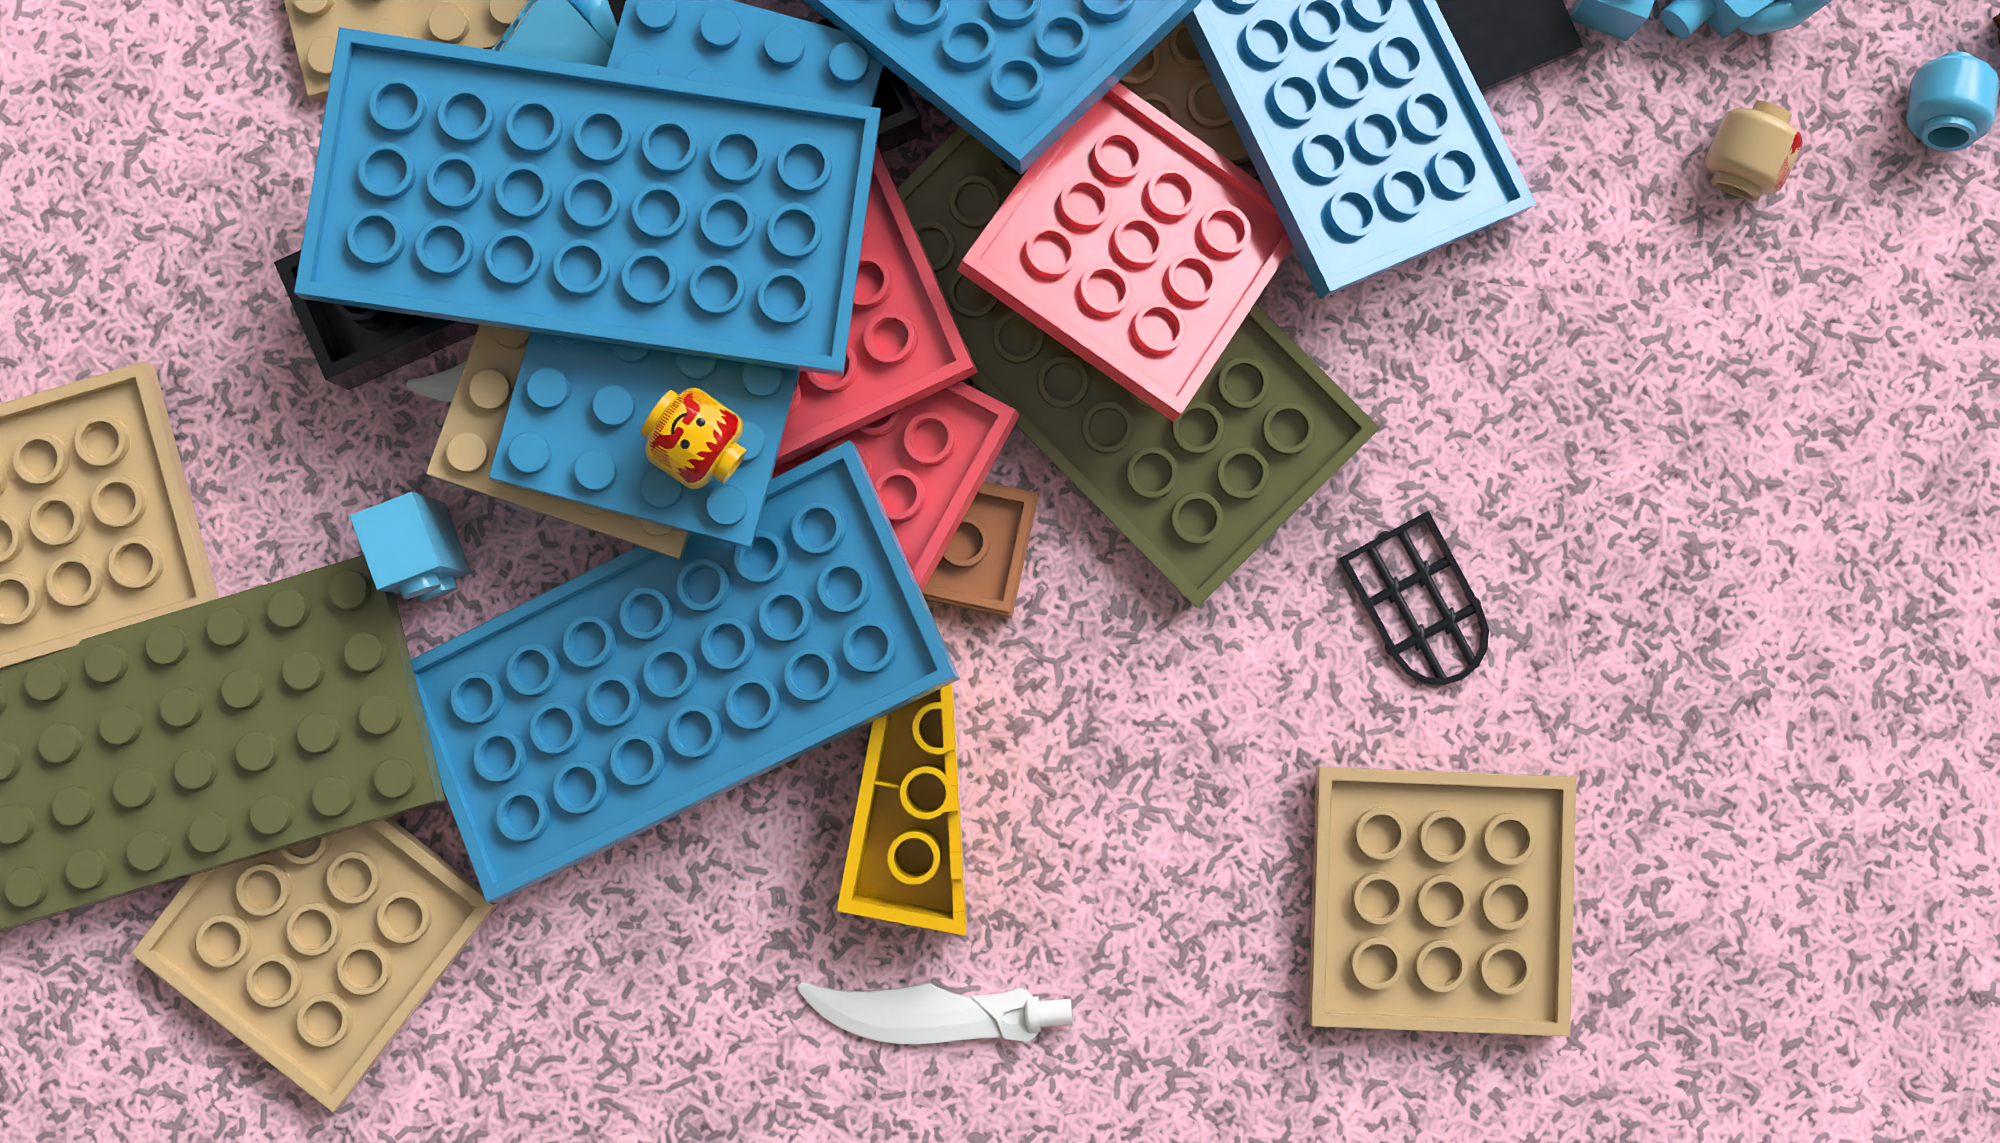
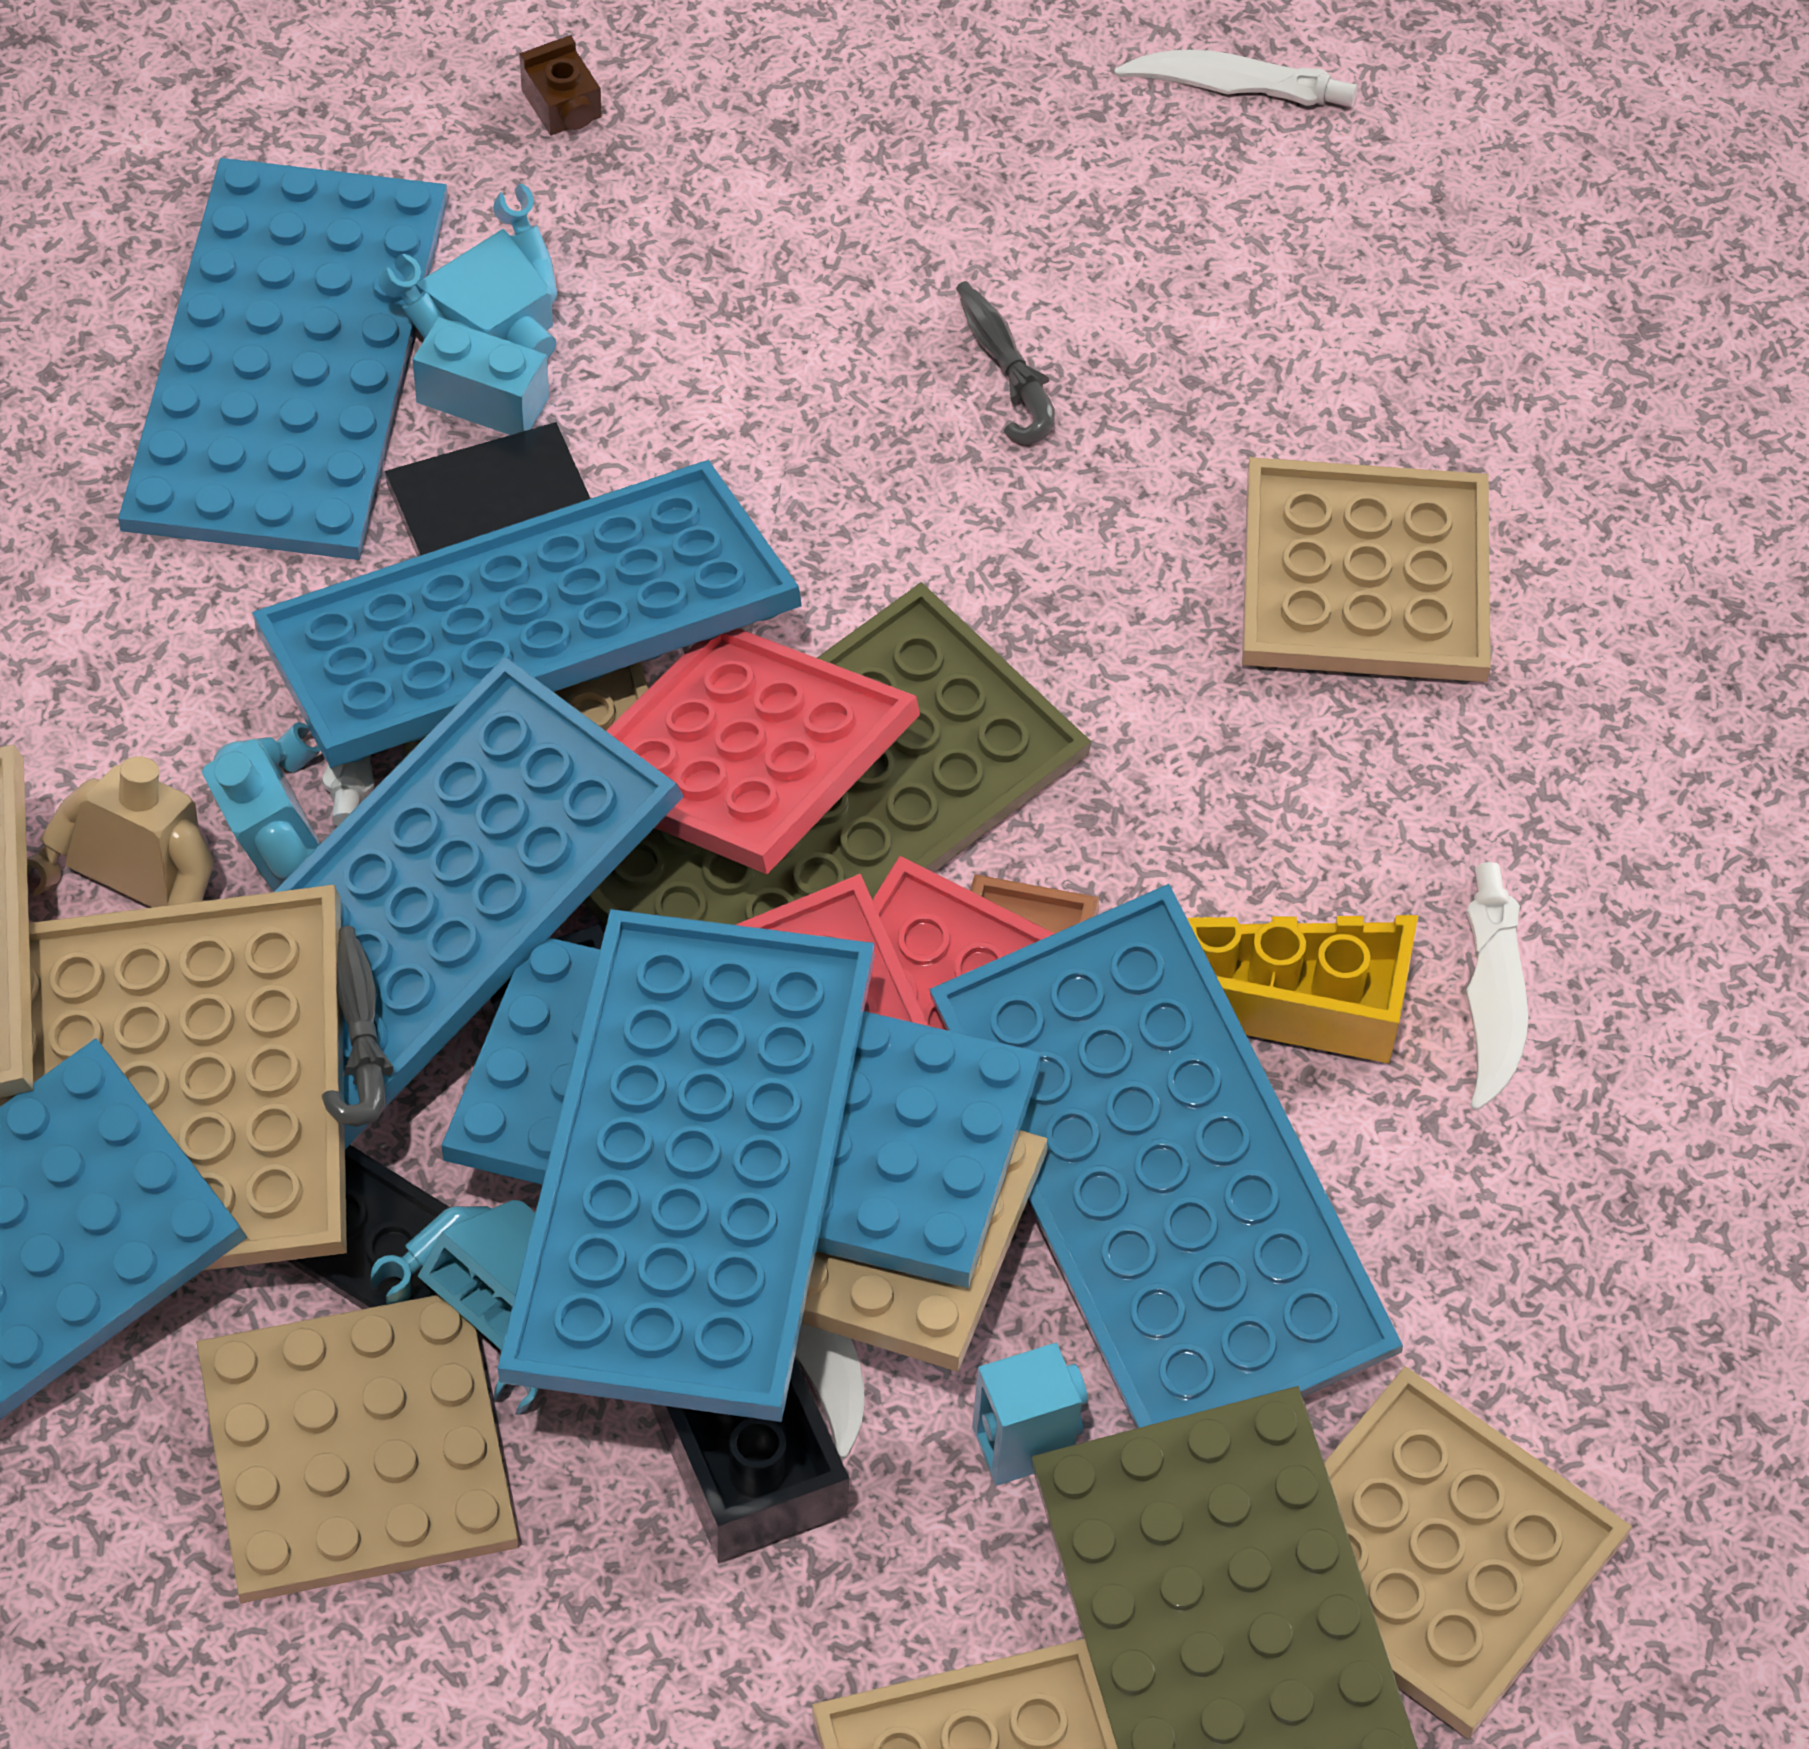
camera: 90 degrees left, 30 degrees down
yellow head [641,388,747,489] -> none
black window [1339,511,1489,685] -> none
tan head [1704,100,1803,201] -> none
medium azure head [1906,52,1999,151] -> none
none -> dark grey piece [956,281,1055,446]

